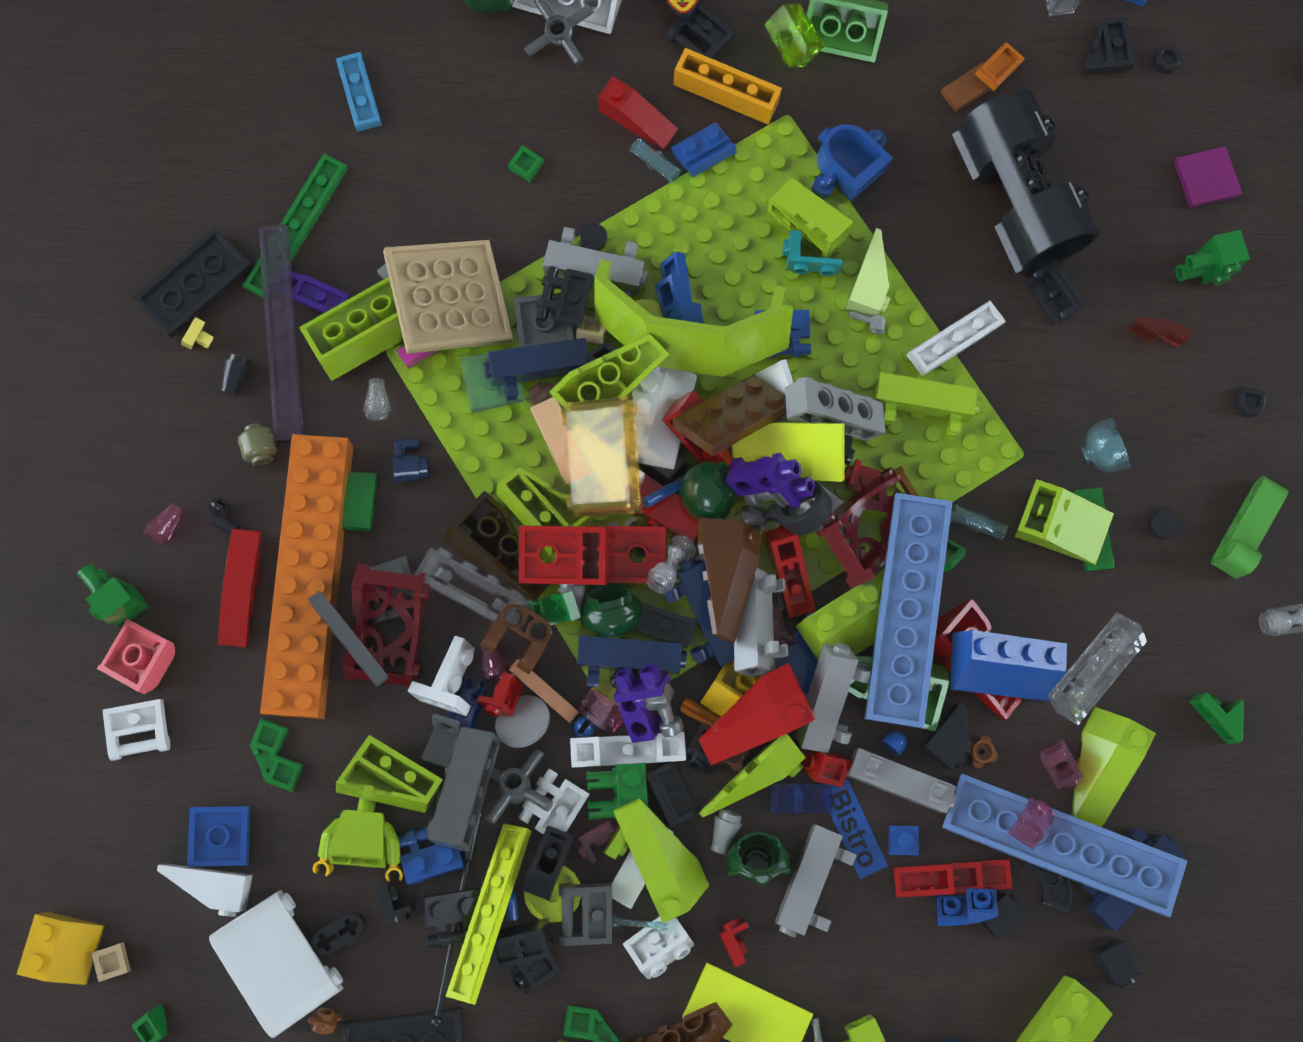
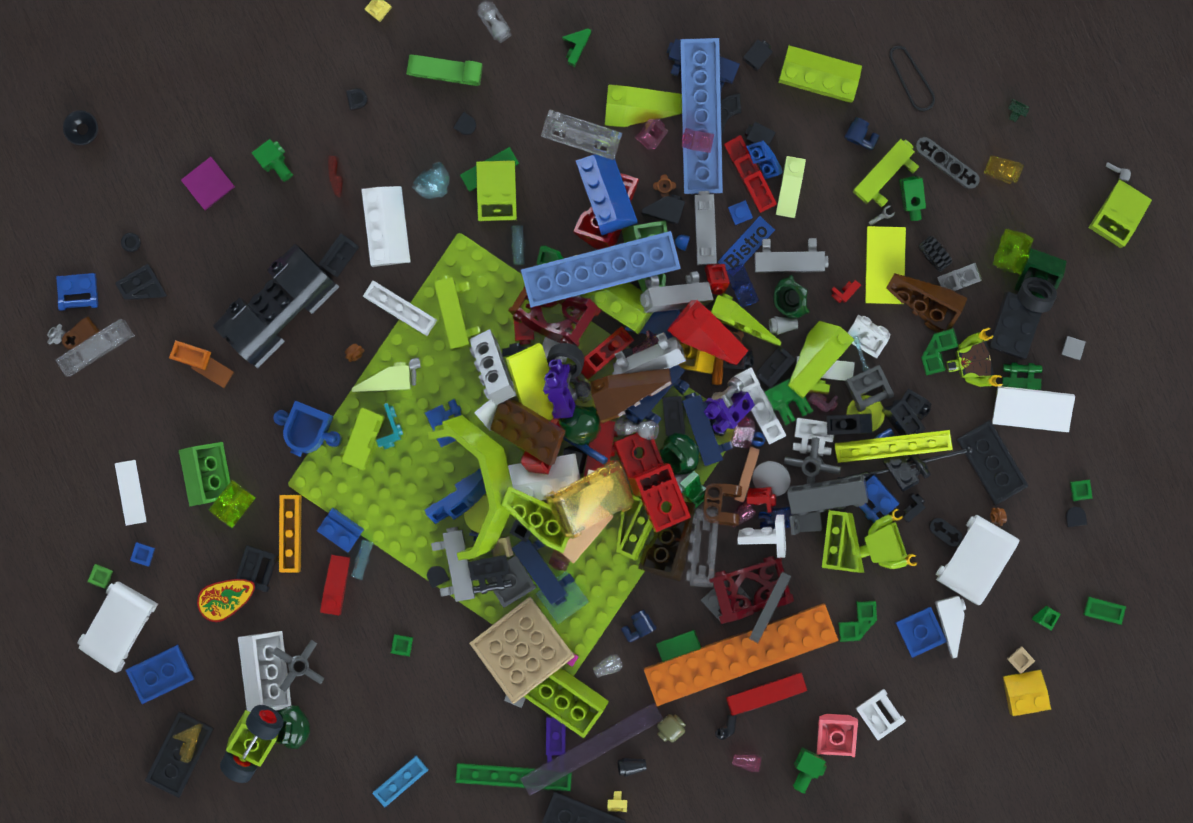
camera: 105 degrees left, 10 degrees up
none -> dark orange plate [345,344,364,362]
none -> white slope [362,186,410,267]
none -> yellowish green slope [776,156,806,218]

